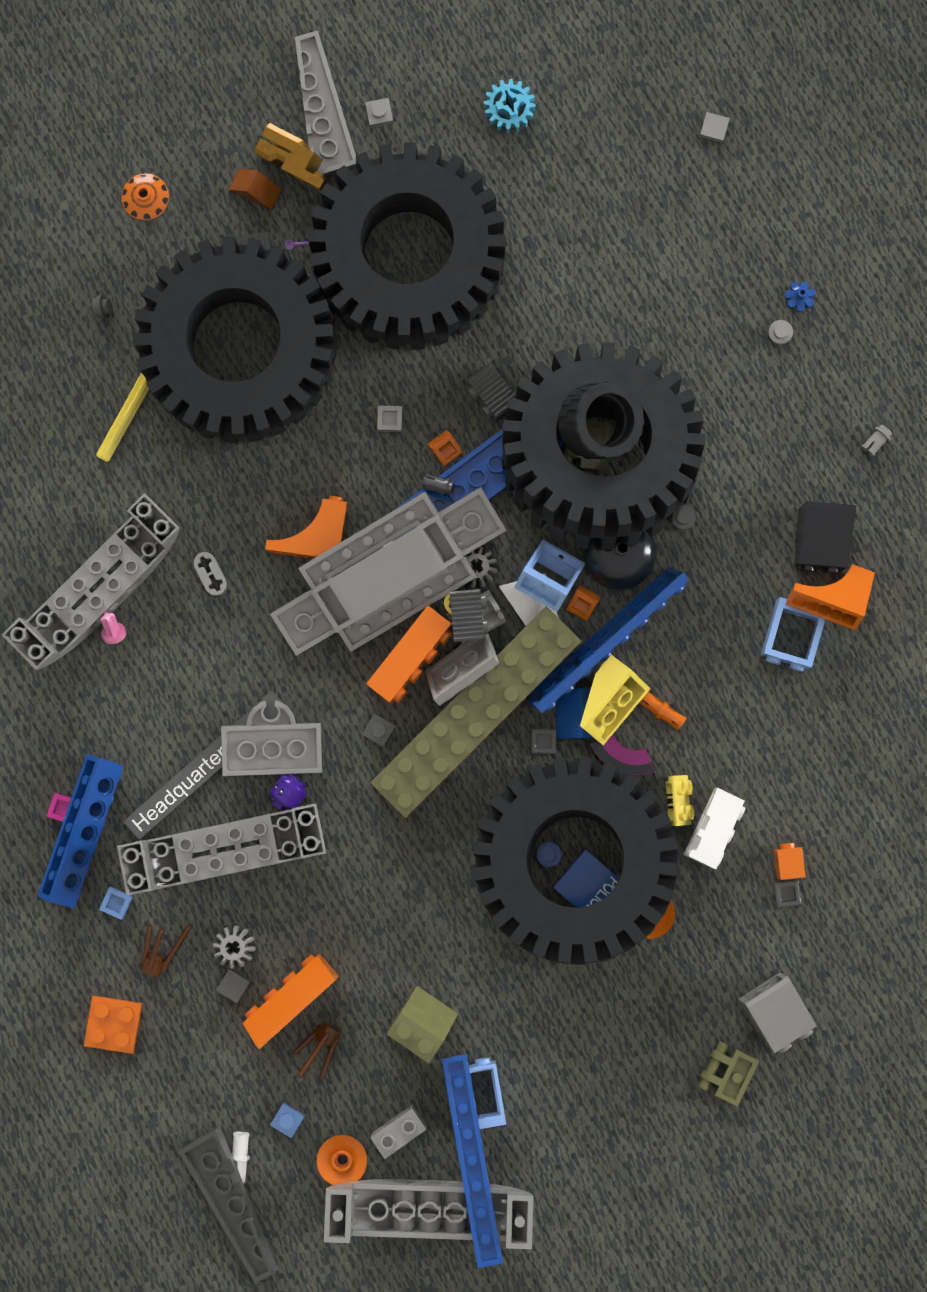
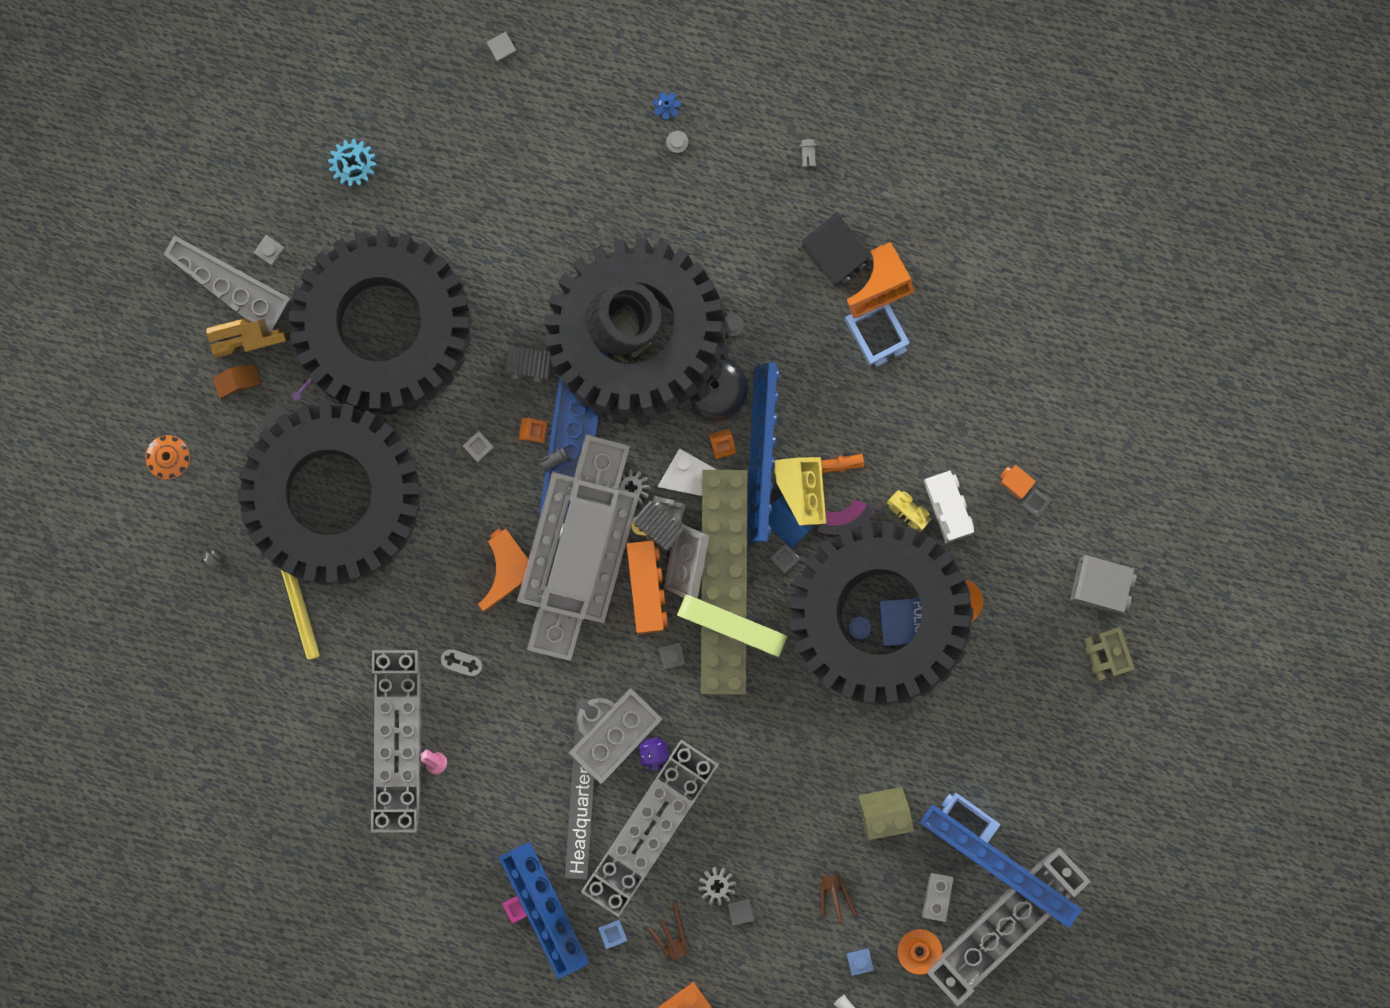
camera: 50 degrees left, 0 degrees up
orange slope [242,954,339,1049] -> none
light blue window [514,539,585,612] -> none
none -> yellowish green beam [677,595,788,657]

